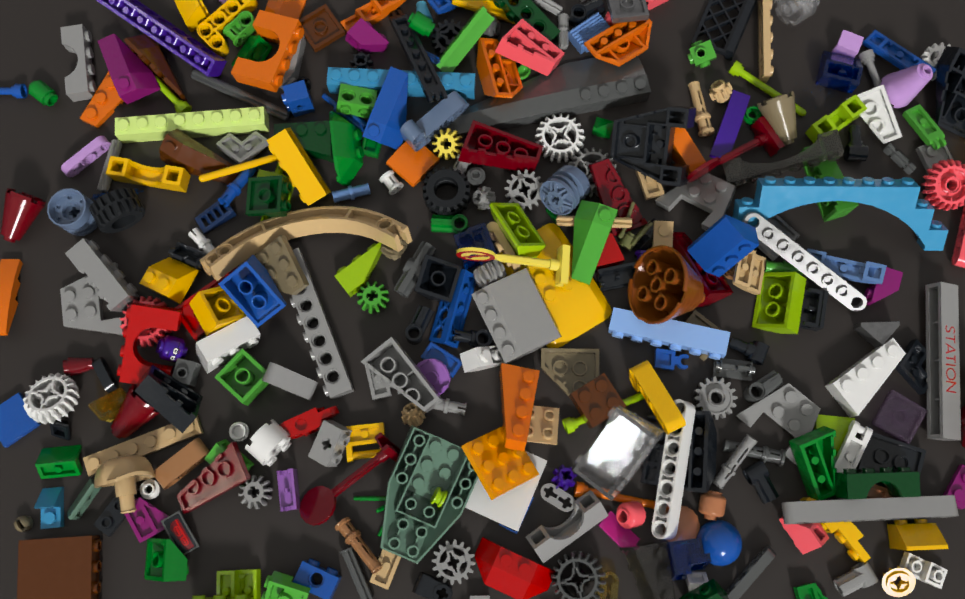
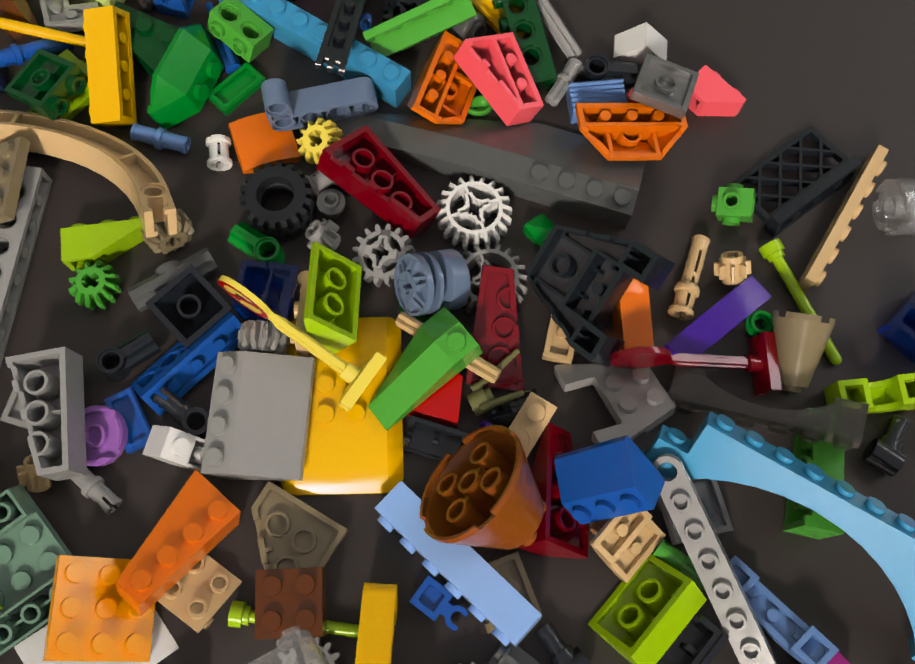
camera: 25 degrees right, 5 degrees down
blue wedge [362,66,408,149] -> none

